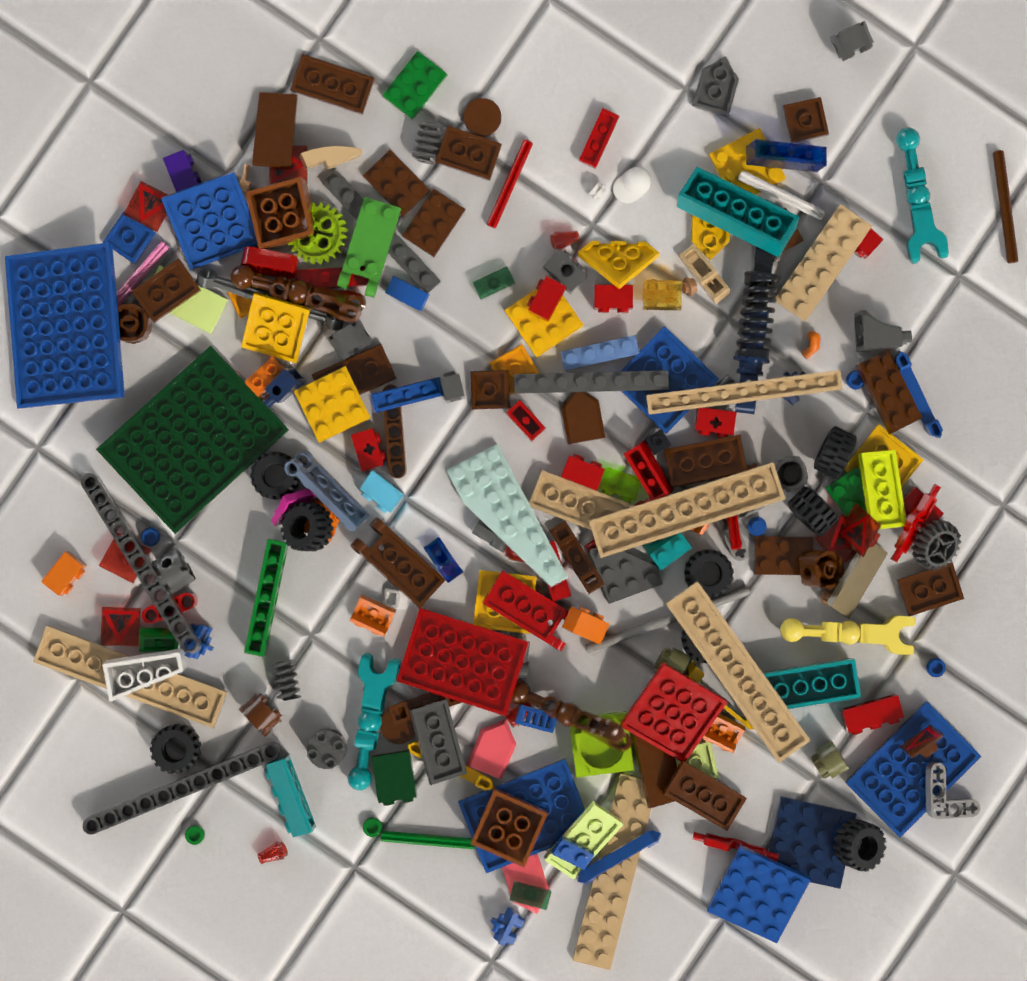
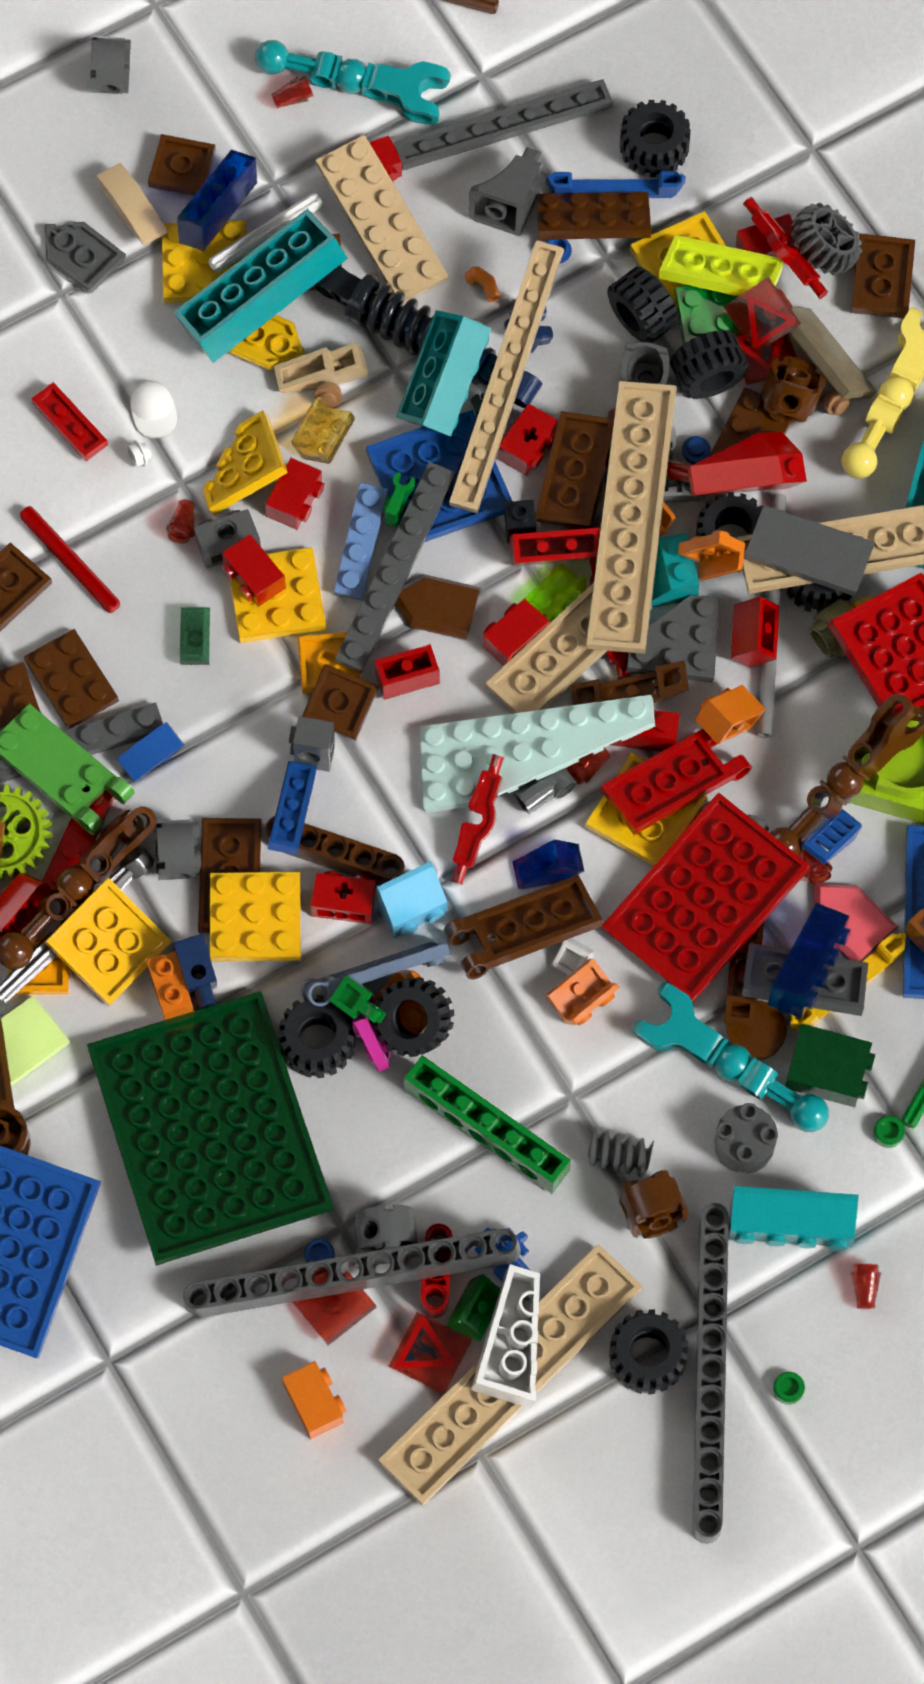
camera: 60 degrees left, 20 degrees down
none -> tan slope [97,163,167,246]
none -> clear red cone [271,76,314,109]
none -> green plate [329,975,387,1023]
none -> green plate [382,472,415,528]
none -> dark grey plate [394,79,613,171]
none -> teal slope [396,310,491,437]
none -> red piece [451,754,504,885]
none -> black tyre [620,99,691,177]
none -> orange bracket [678,530,745,581]
none -> red wedge [687,432,807,496]
none -> red brick [731,596,780,668]
none -> dark grey tile [744,505,875,596]
none -> clear blue brick [768,903,851,1019]

